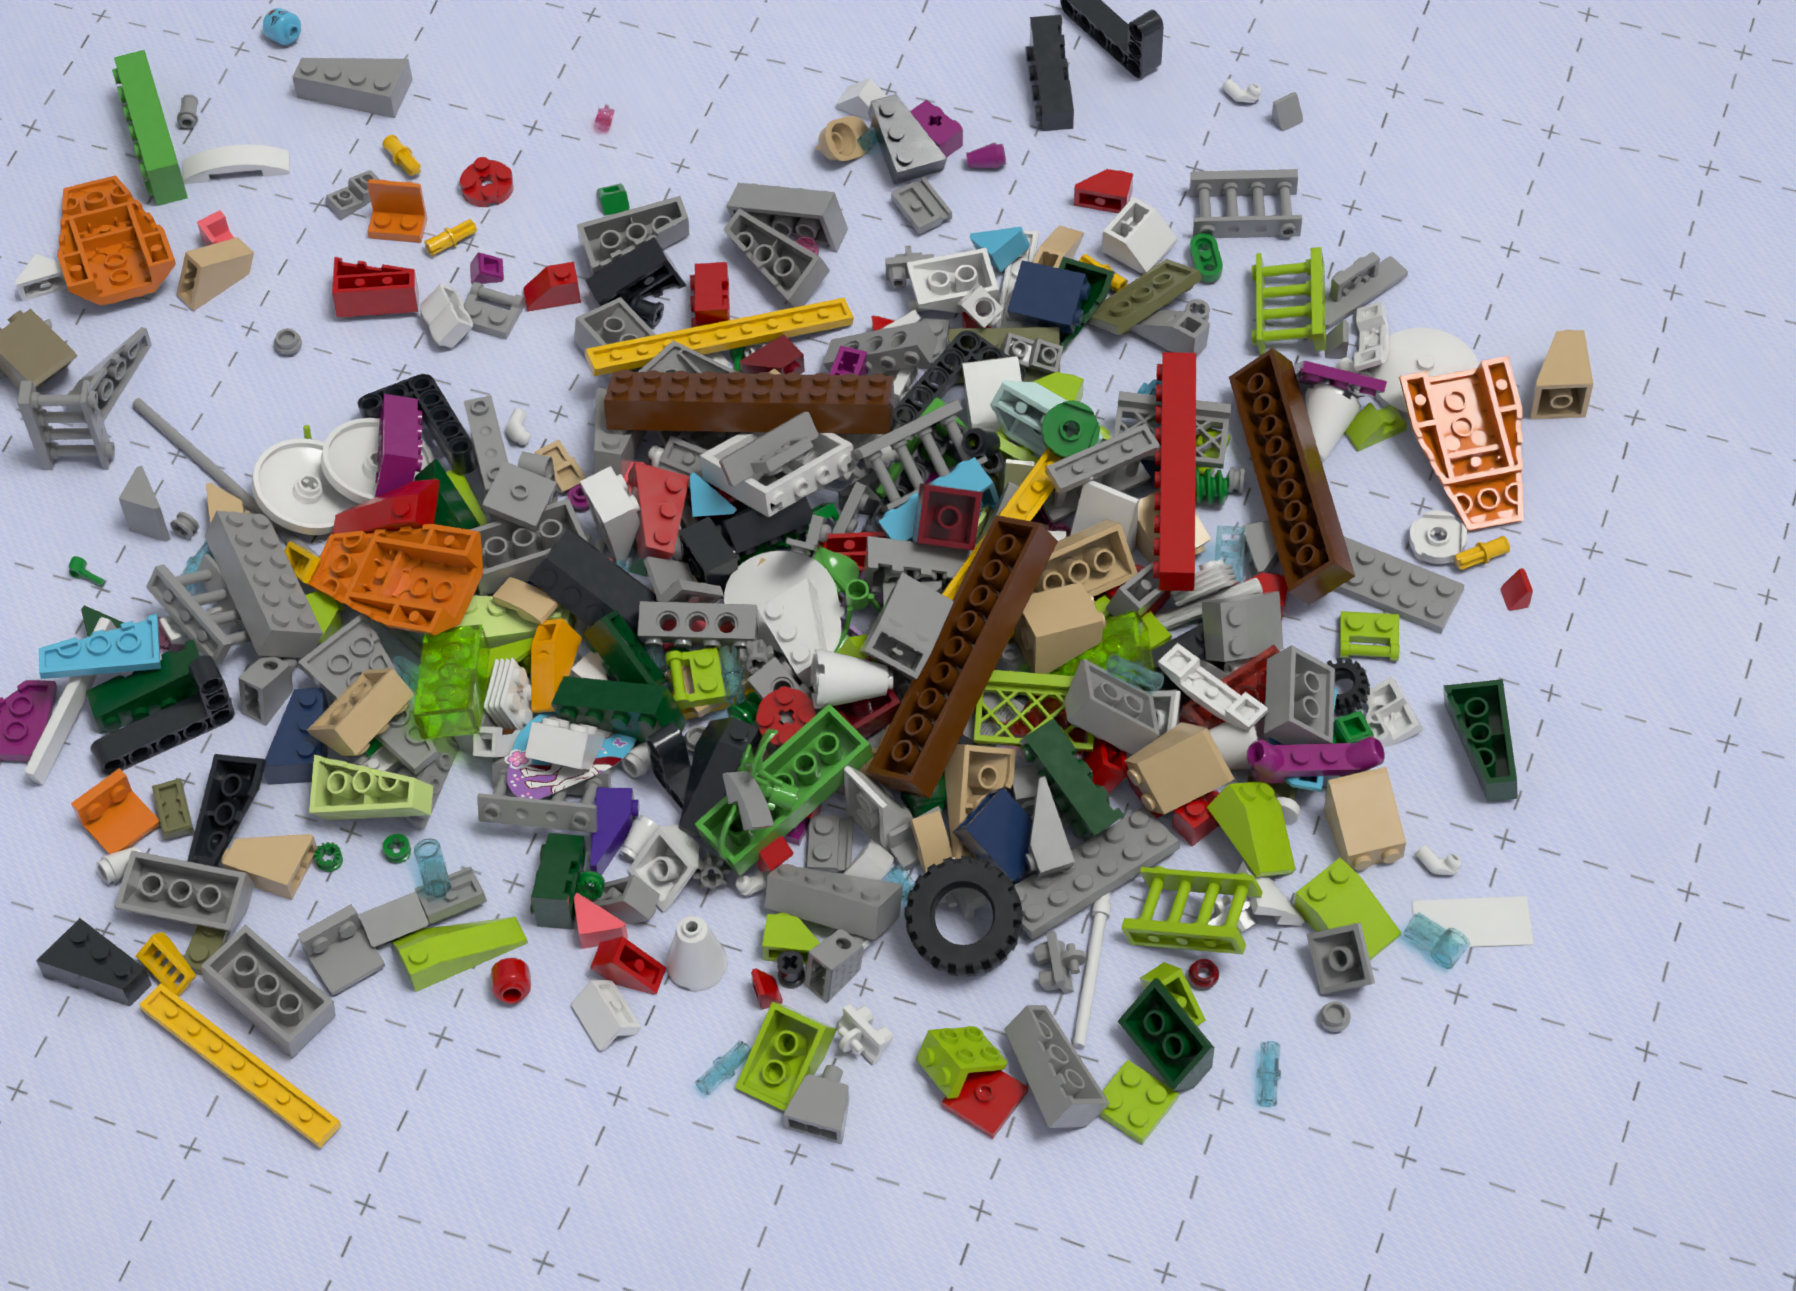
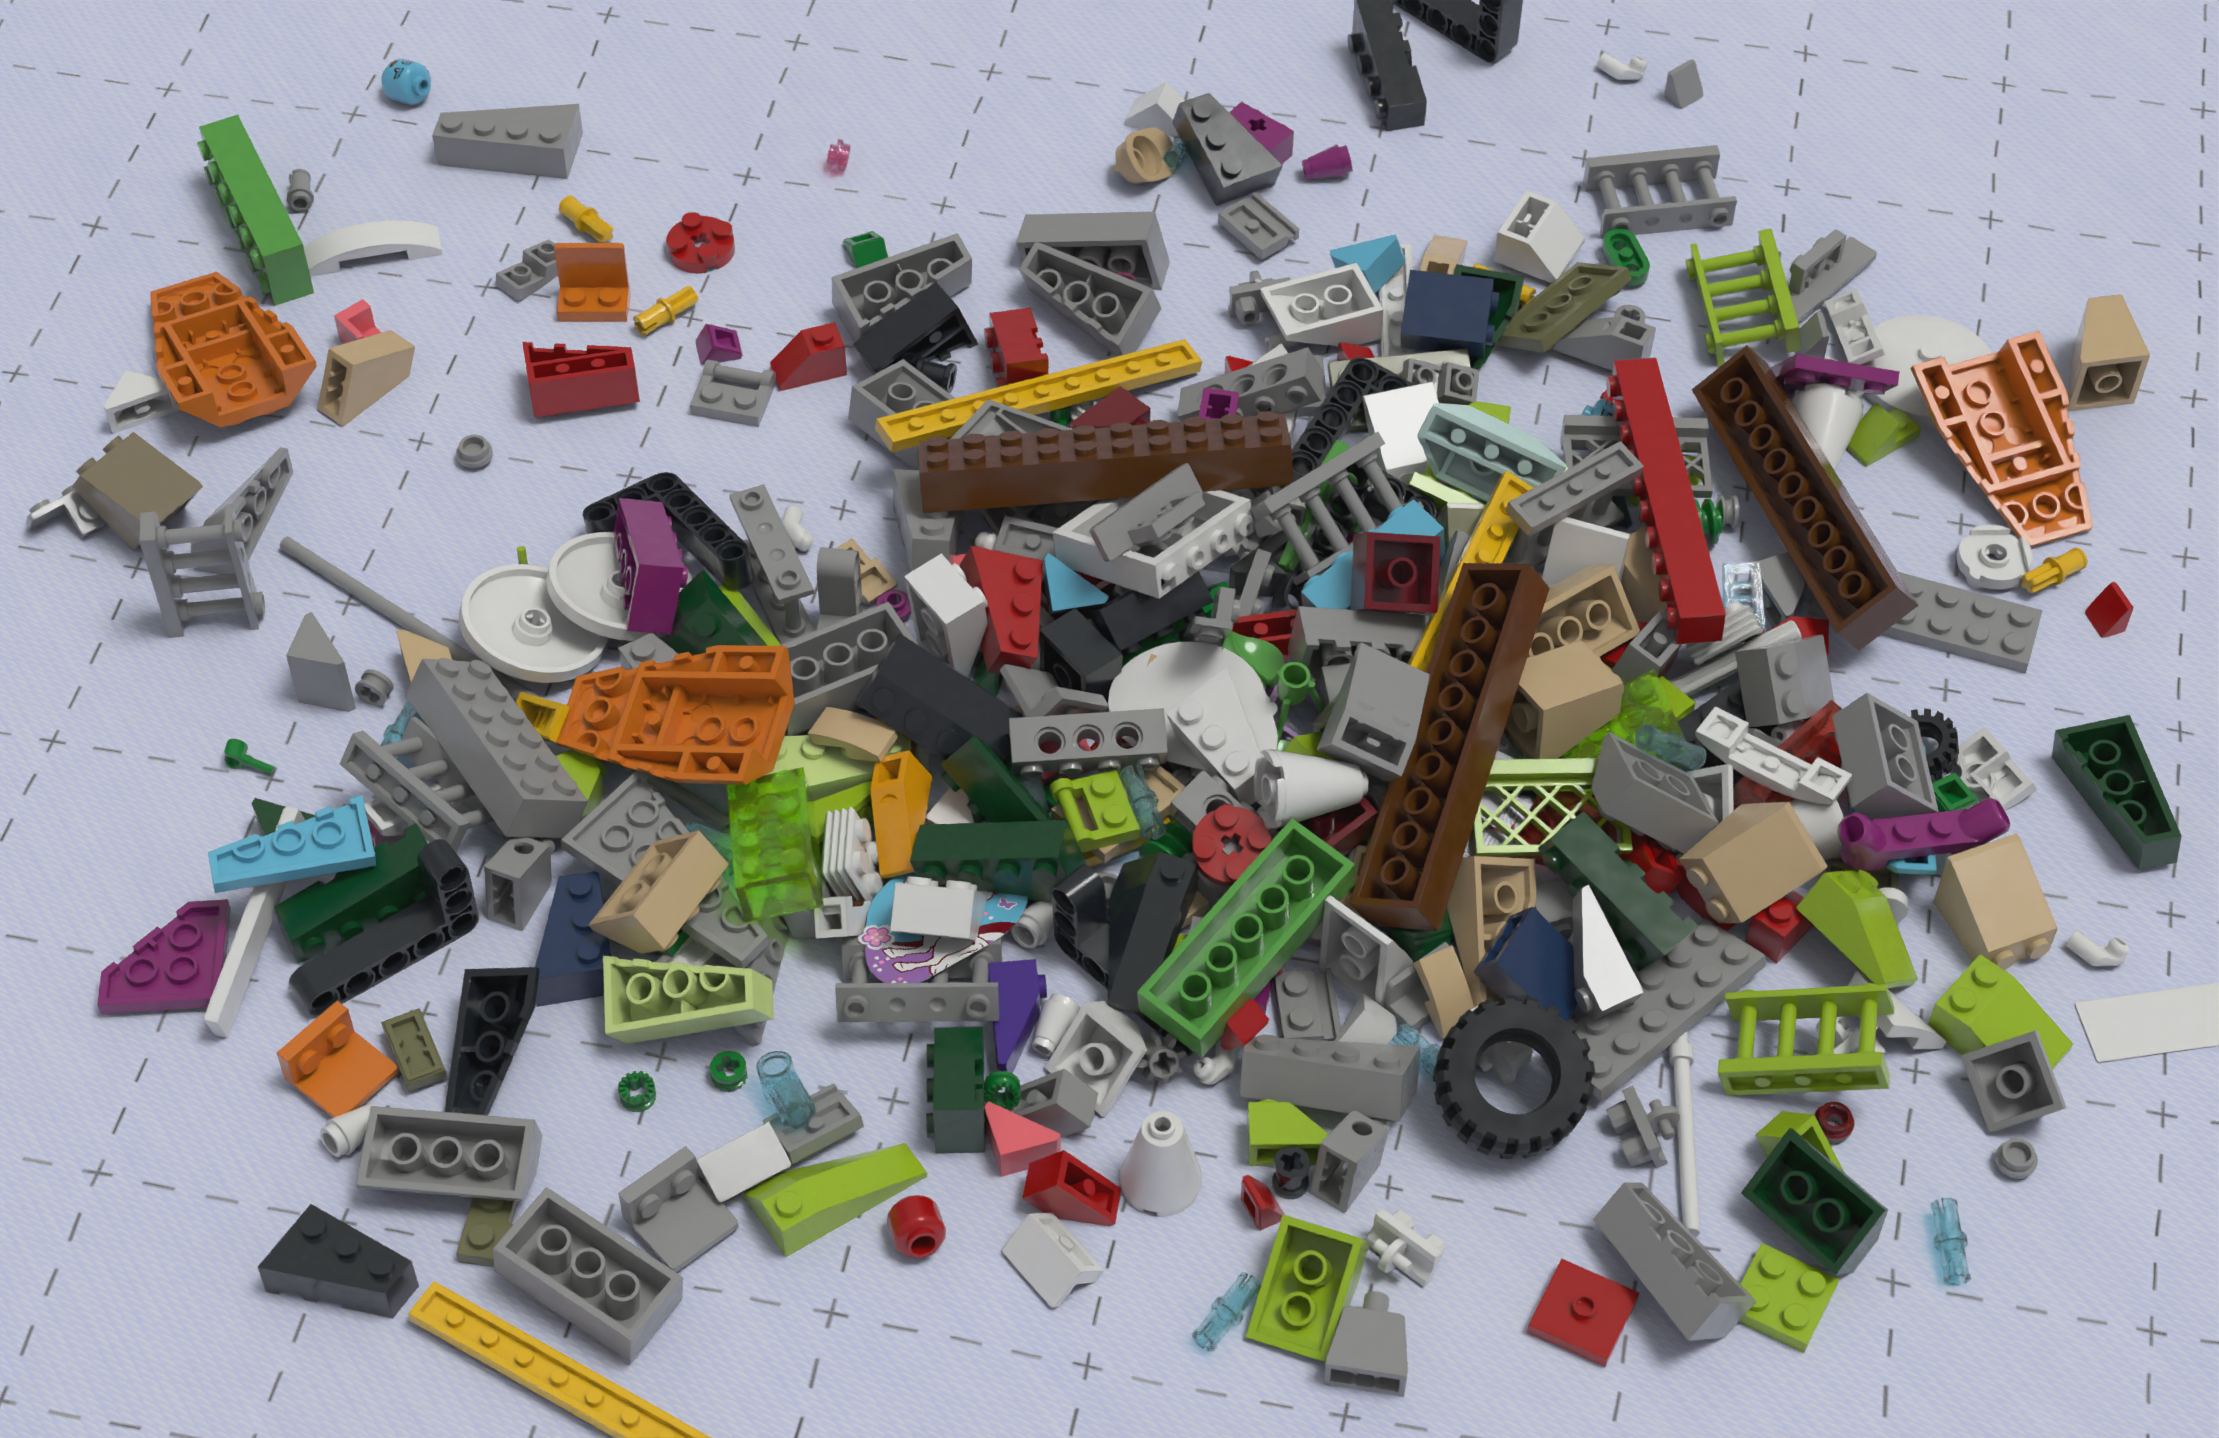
camera: 10 degrees left, 5 degrees down
yellow slope [136,932,197,997] -> none
tan slope [222,834,317,900] -> none
red wedge [333,479,440,534] -> none
white brick [420,283,473,348] -> none
light grey plate [481,461,557,532] -> none
bright green plant [719,728,799,860] -> none
light grey slope [722,771,774,831] -> none
light grey gear [739,639,775,675] -> none
lime bracket [916,1026,1007,1099] -> none
white brick [957,284,1003,328] -> none
black brick [962,428,1000,458] -> none
green plate [1041,400,1100,458] -> none
red slope [1074,169,1134,213] -> none
lime plate [1339,611,1400,661] -> none
clear light blue piece [1404,912,1470,969] -> none

